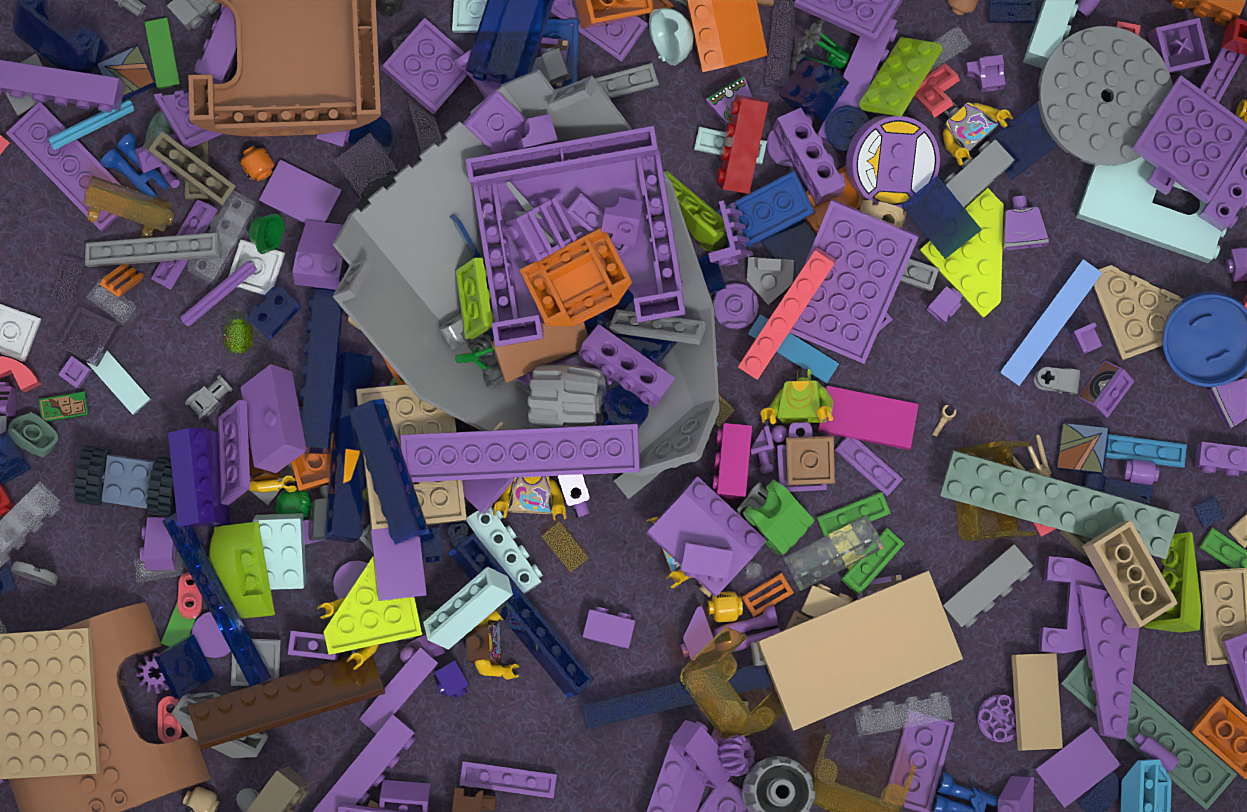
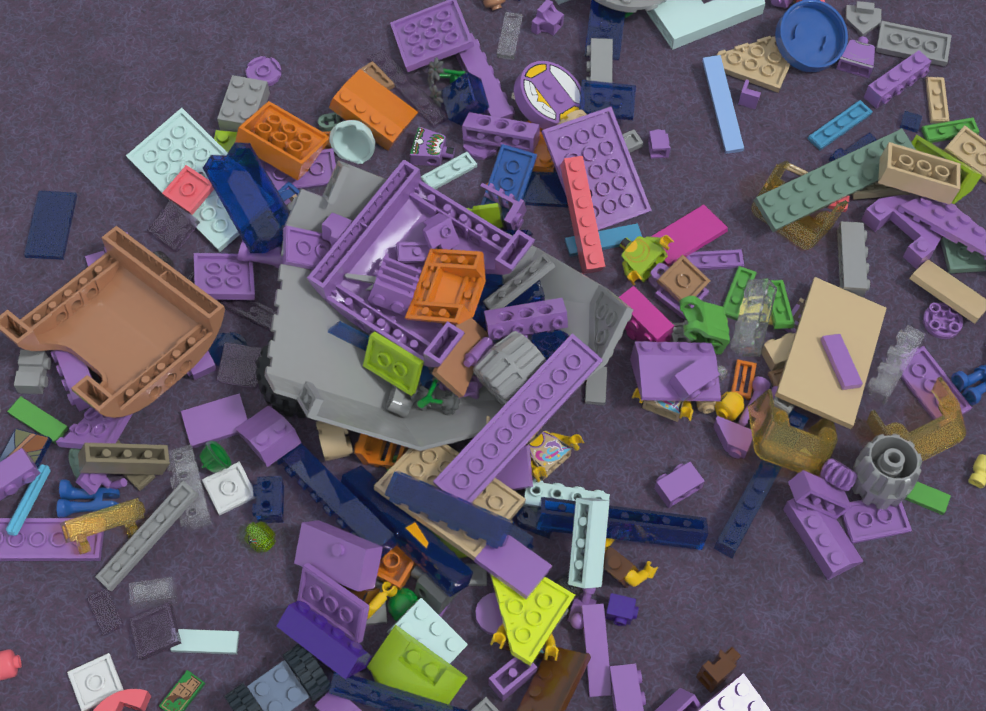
camera: 50 degrees left, 20 degrees down
medium lavender plate [58,356,92,389] -> none
orange tile [100,264,144,297] -> none
medium lavender plate [151,199,218,290] -> none
medium lavender axle [181,260,257,326] -> none
light grey connector [185,375,233,421] -> none
orange head [240,146,275,182] -> none
medium lavender plate [459,761,557,798] -> none
clear yellow plate [541,521,589,573] -> none
torso [558,475,590,517] -> none
medium lavender tile [713,283,759,330] -> none
red brick [716,94,768,194] -> none
light grey plate [747,257,795,305] -> none
medium lavender piece [750,425,788,474] -> none
clear blue tile [824,105,870,152] -> none
lime plate [859,37,943,117] -> none
coral plate [913,63,960,118] -> none
neon yellow plate [920,188,1004,318] -> none
tan hand [932,405,956,437] -> none
torso [942,100,1013,165] -> none
medium lavender torso [1002,195,1049,251] -> none
light grey piece [1033,367,1080,395] -> none
tile [1056,422,1110,475] -> none
medium lavender panel [1078,361,1134,418] -> none
medium lavender brick [1123,459,1159,486] -> none
none -> medium lavender cylinder [464,337,494,367]
none -> medium lavender tile [820,334,863,390]

